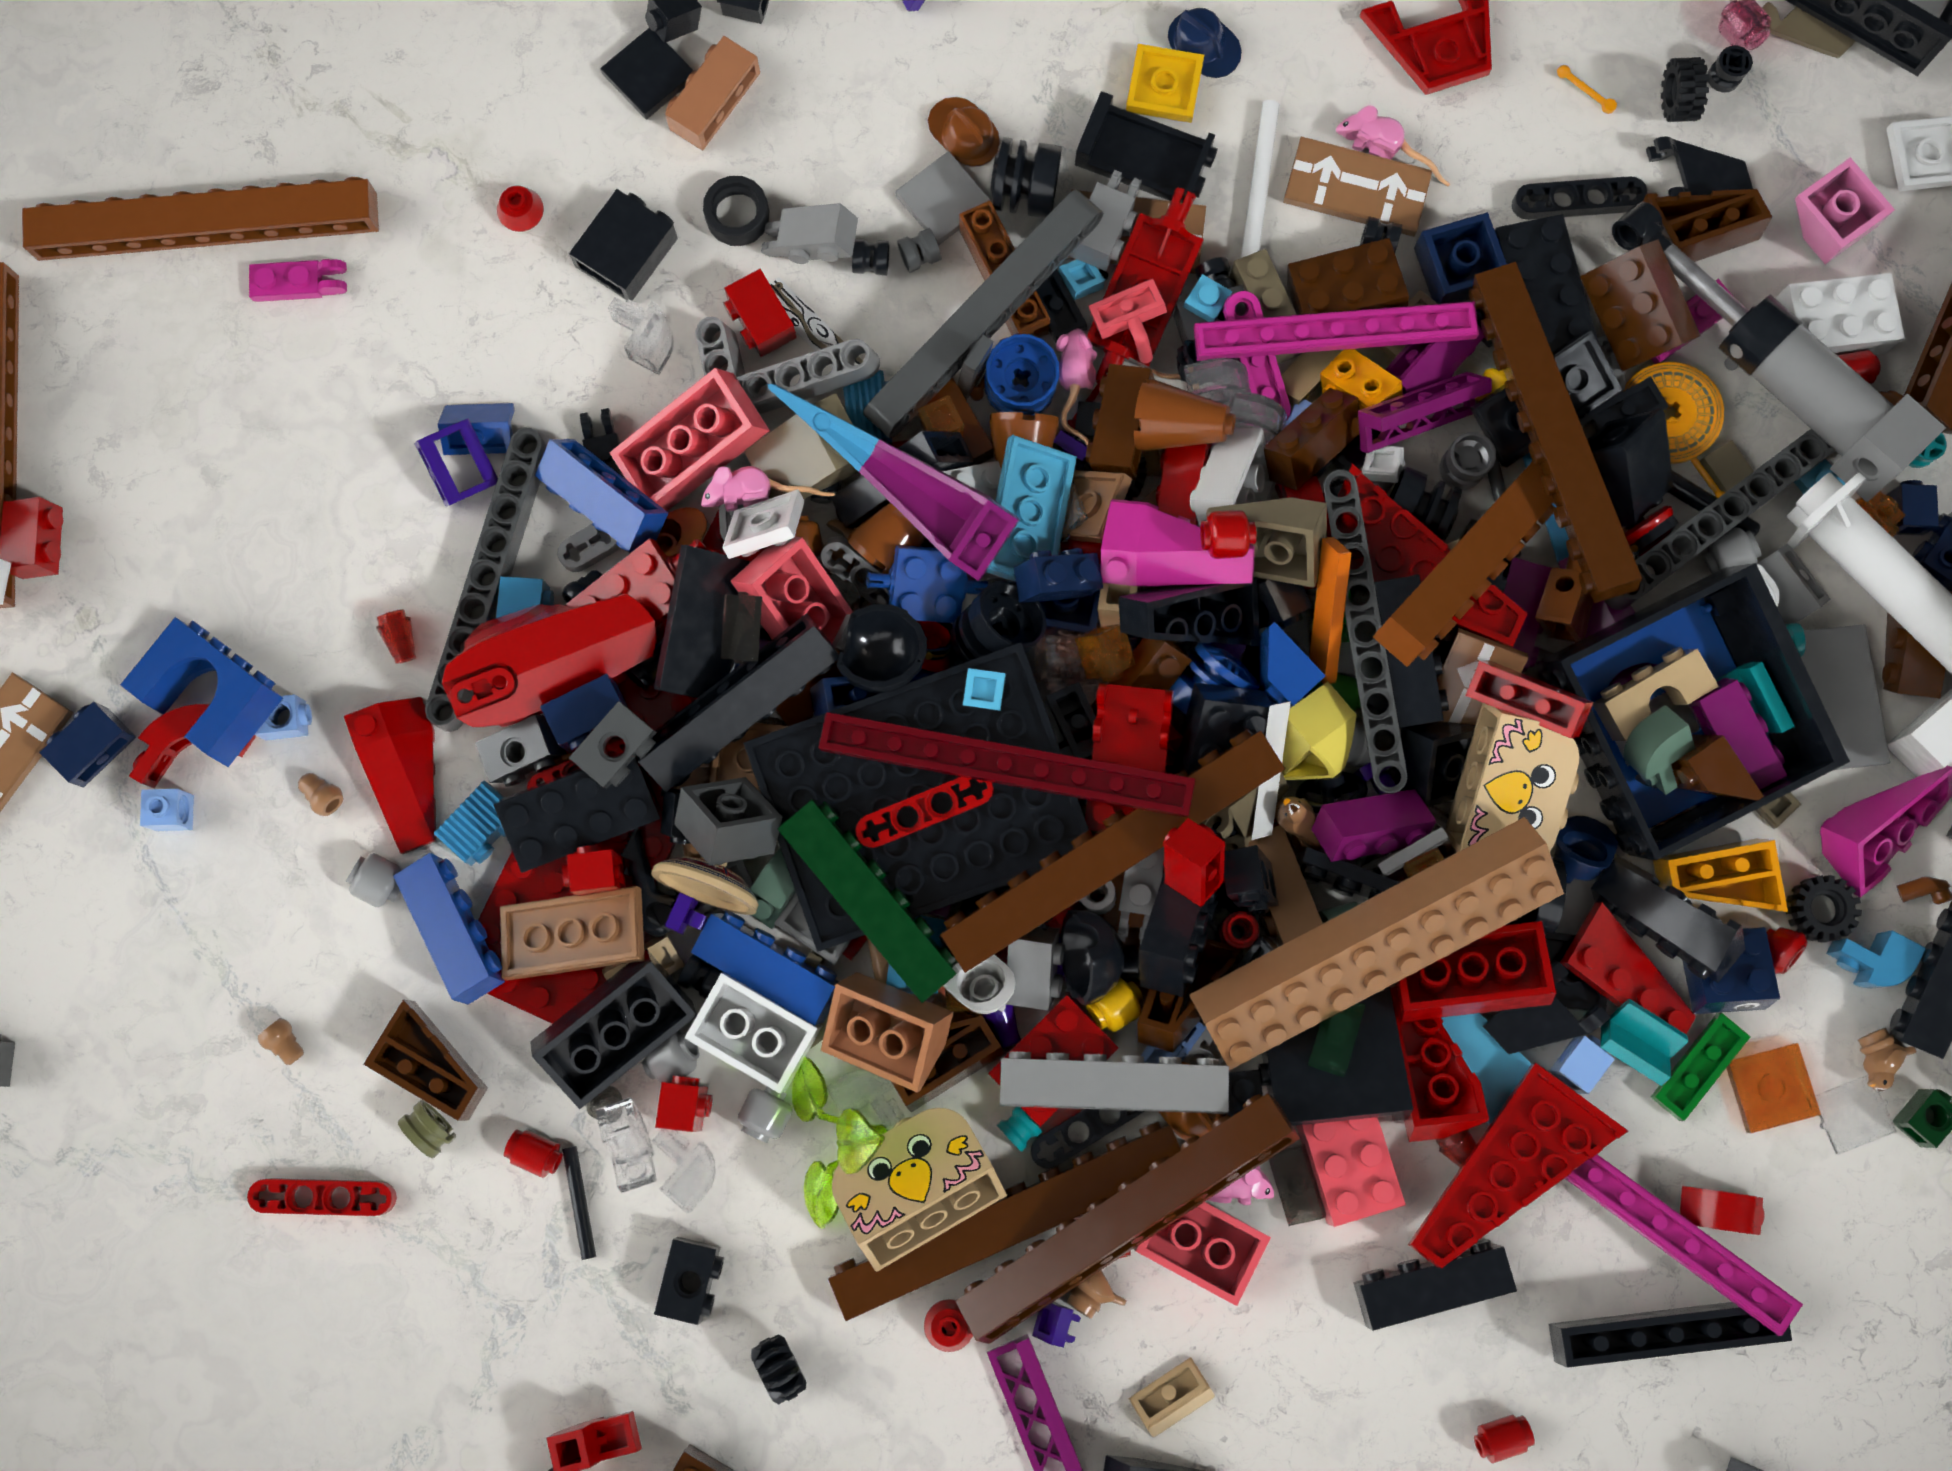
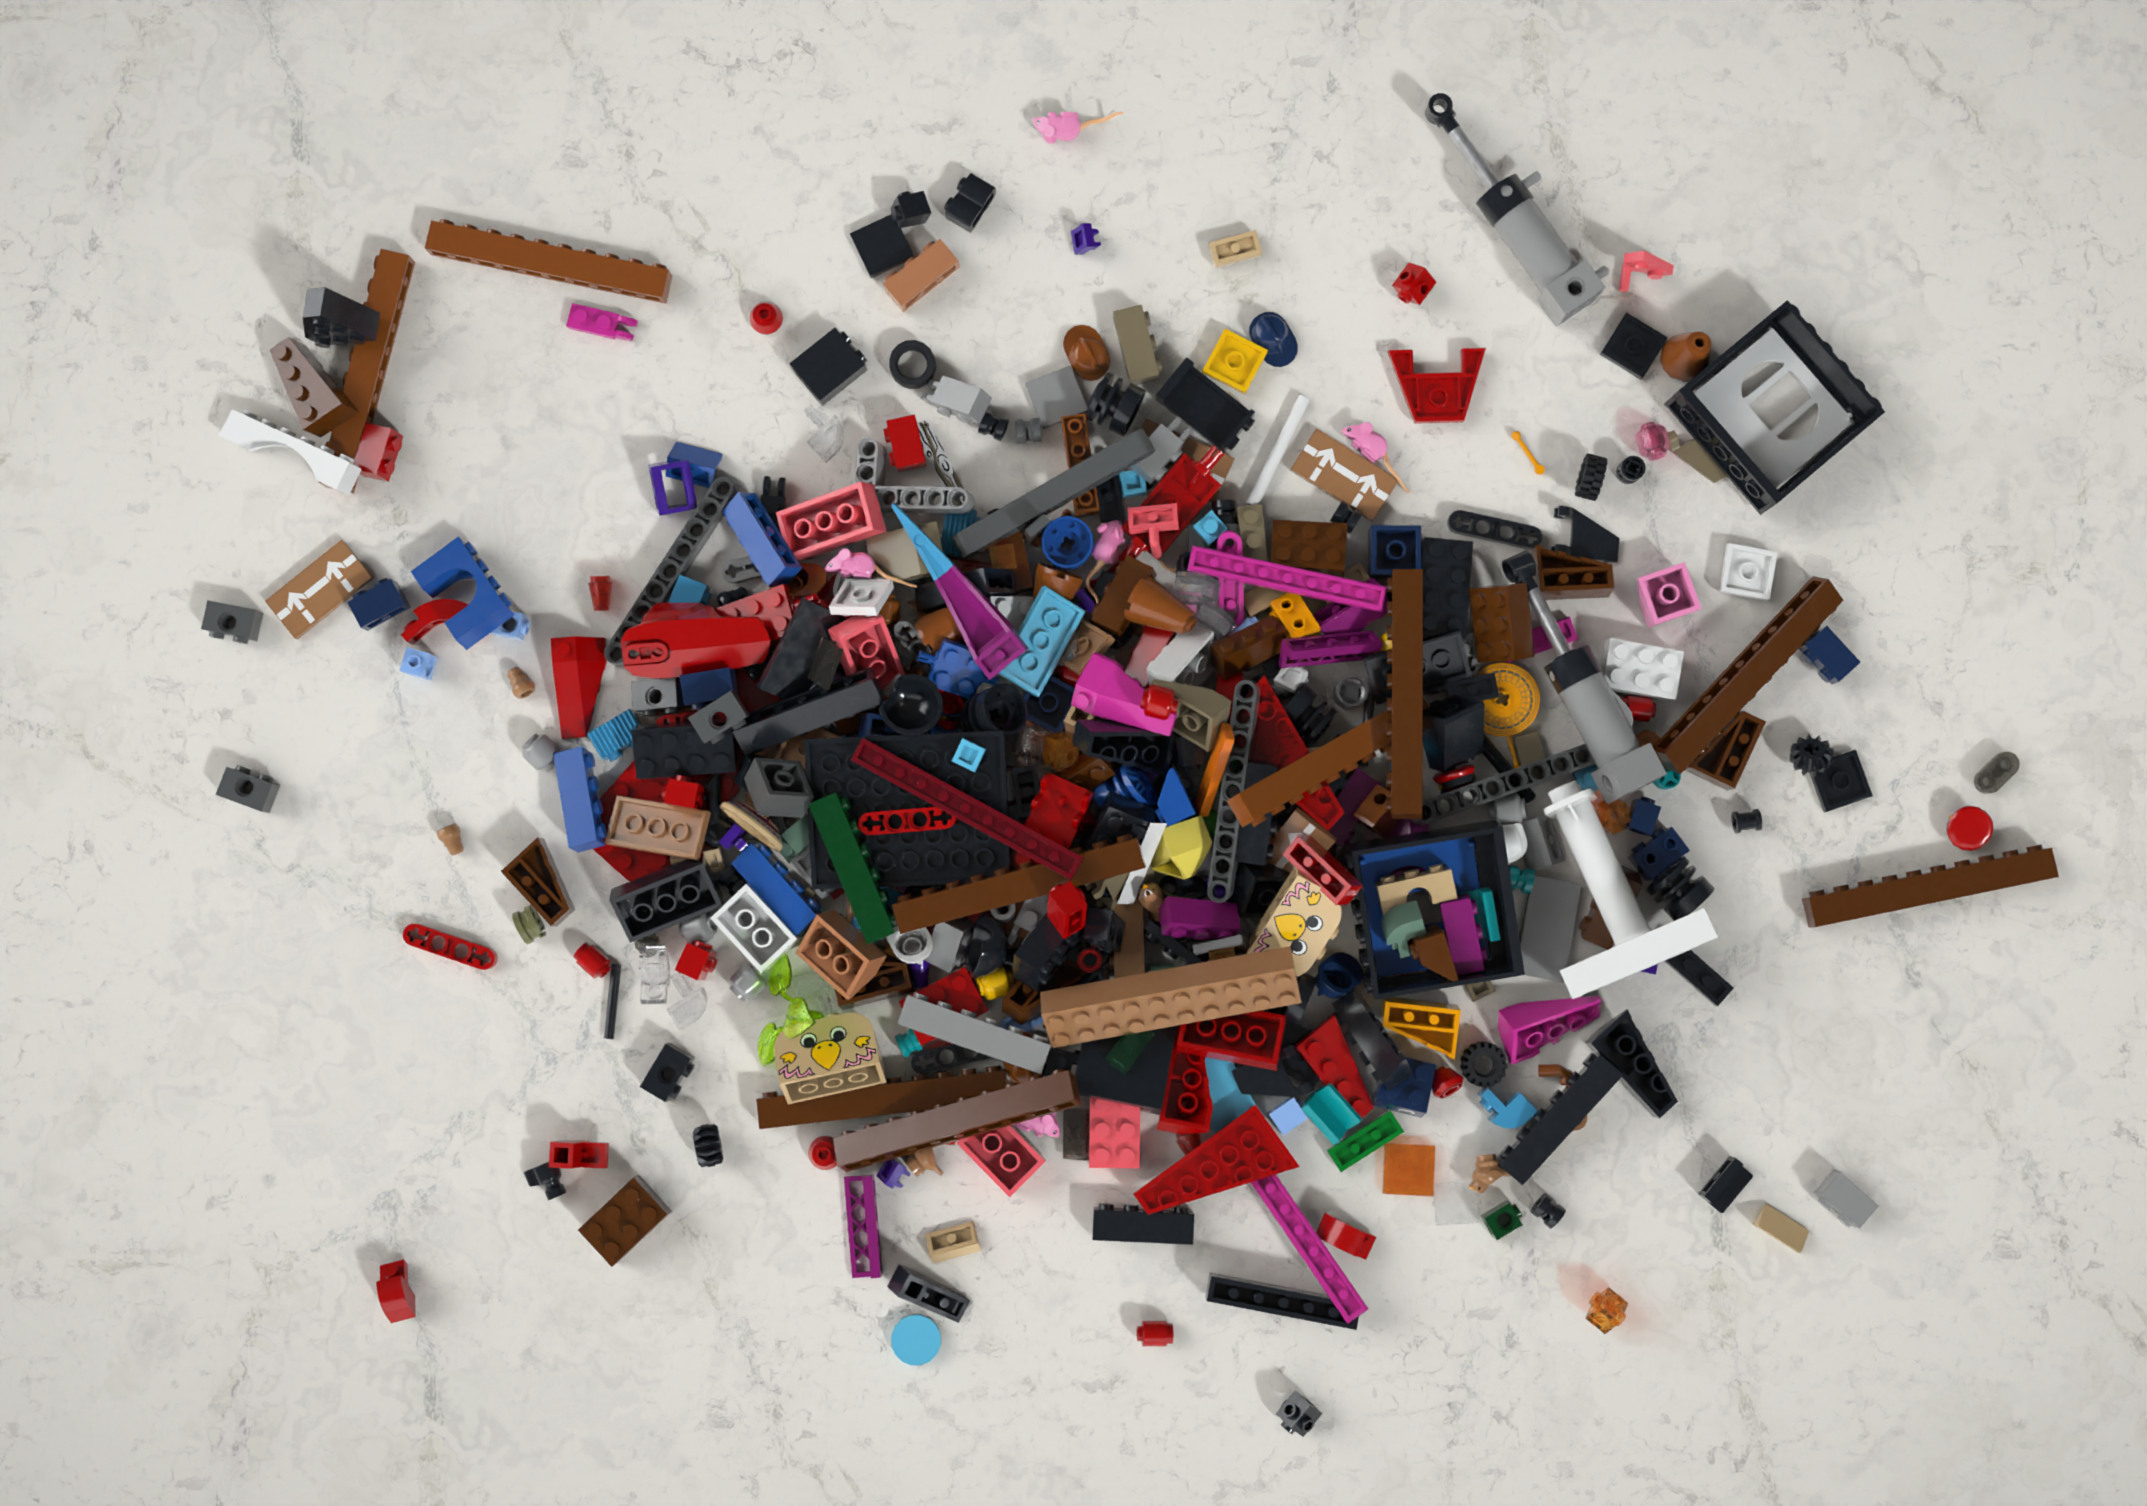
camera: 20 degrees right, 5 degrees up
dark blue brick [1013,548,1103,603] -> none
none -> dark tan brick [1113,305,1163,385]

